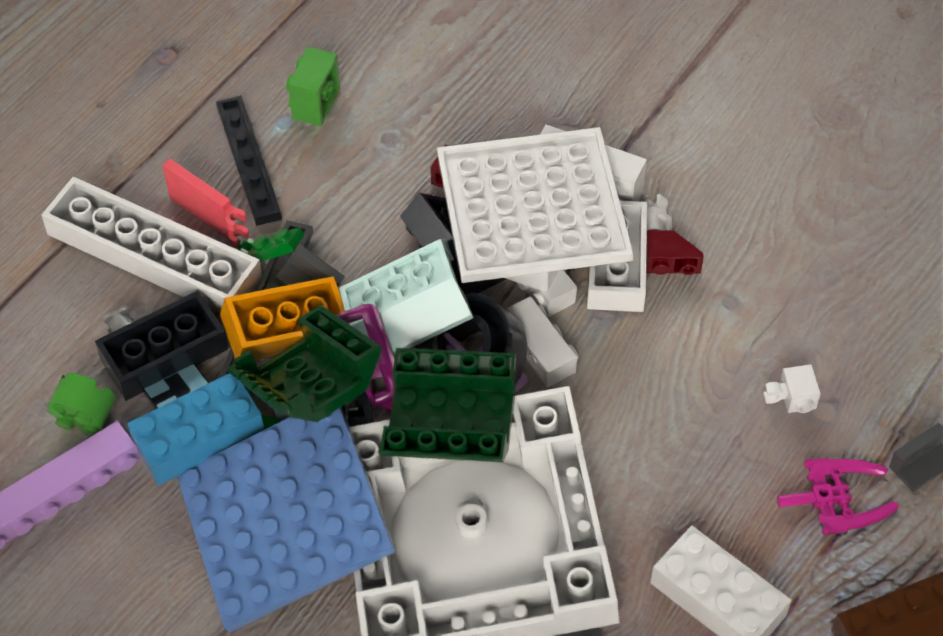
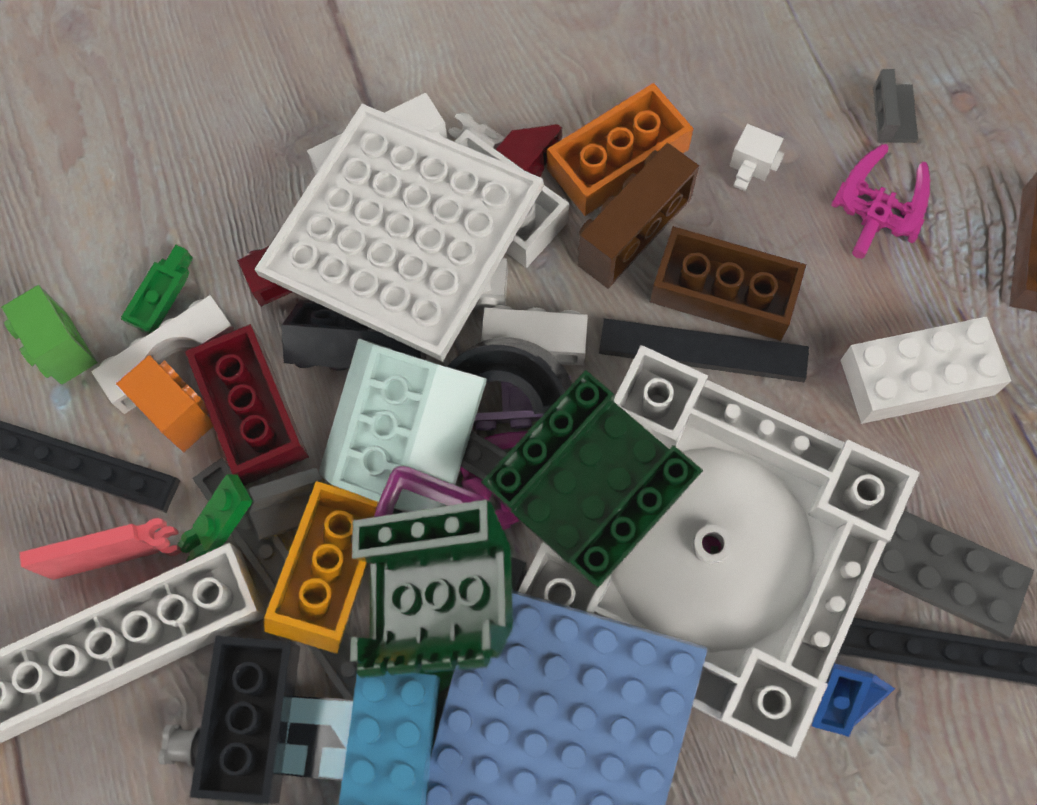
camera: 50 degrees left, 15 degrees up
none -> white arch [91,295,235,414]
none -> orange brick [116,355,213,453]
none -> green hinge [121,245,193,334]
none -> dark red brick [185,324,309,486]
none -> orange brick [547,83,694,216]
none -> reddish brown brick [577,142,700,289]
none -> black tile [599,318,809,382]
none -> reddish brown brick [650,226,807,341]

